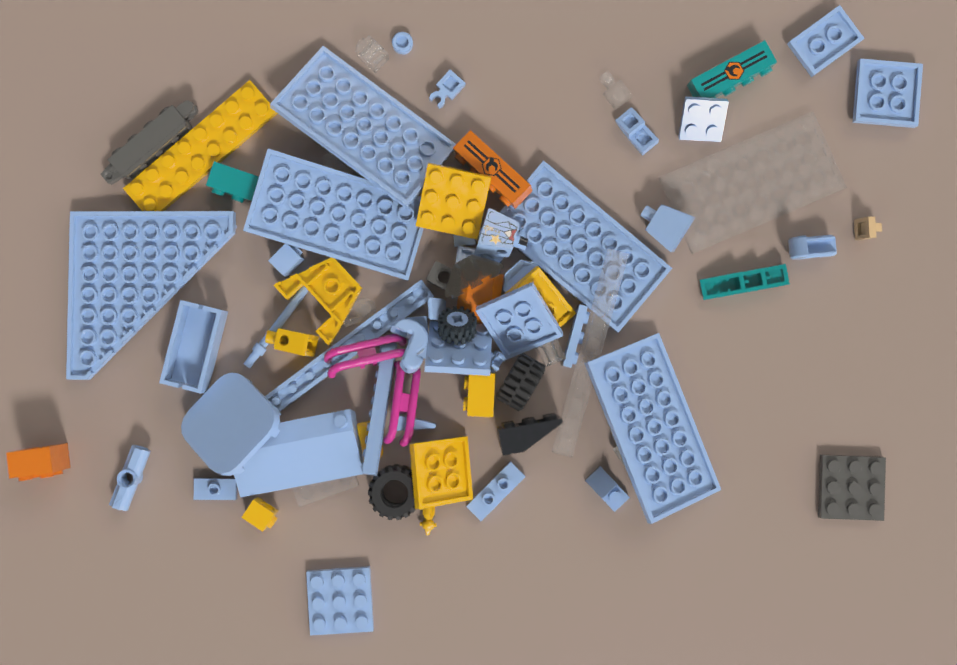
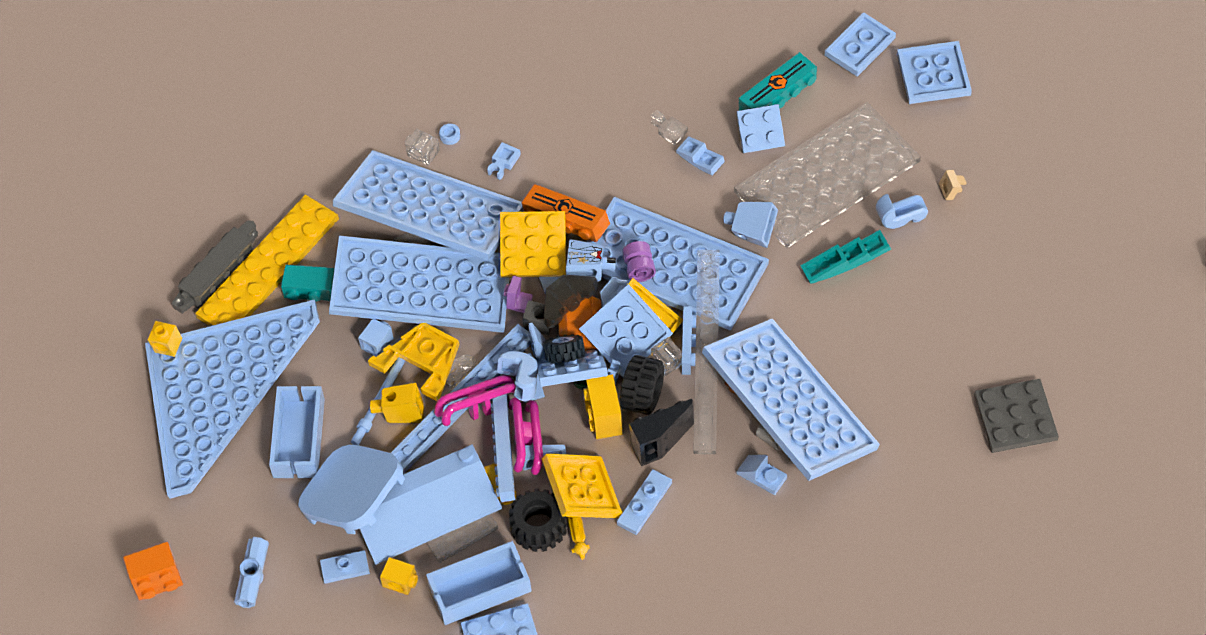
camera: 10 degrees left, 30 degrees down
none -> yellow brick [147,321,182,357]
none -> light blue piece [426,541,532,625]
none -> medium lavender bracket [504,276,533,313]
none -> medium lavender wheel [622,241,656,282]

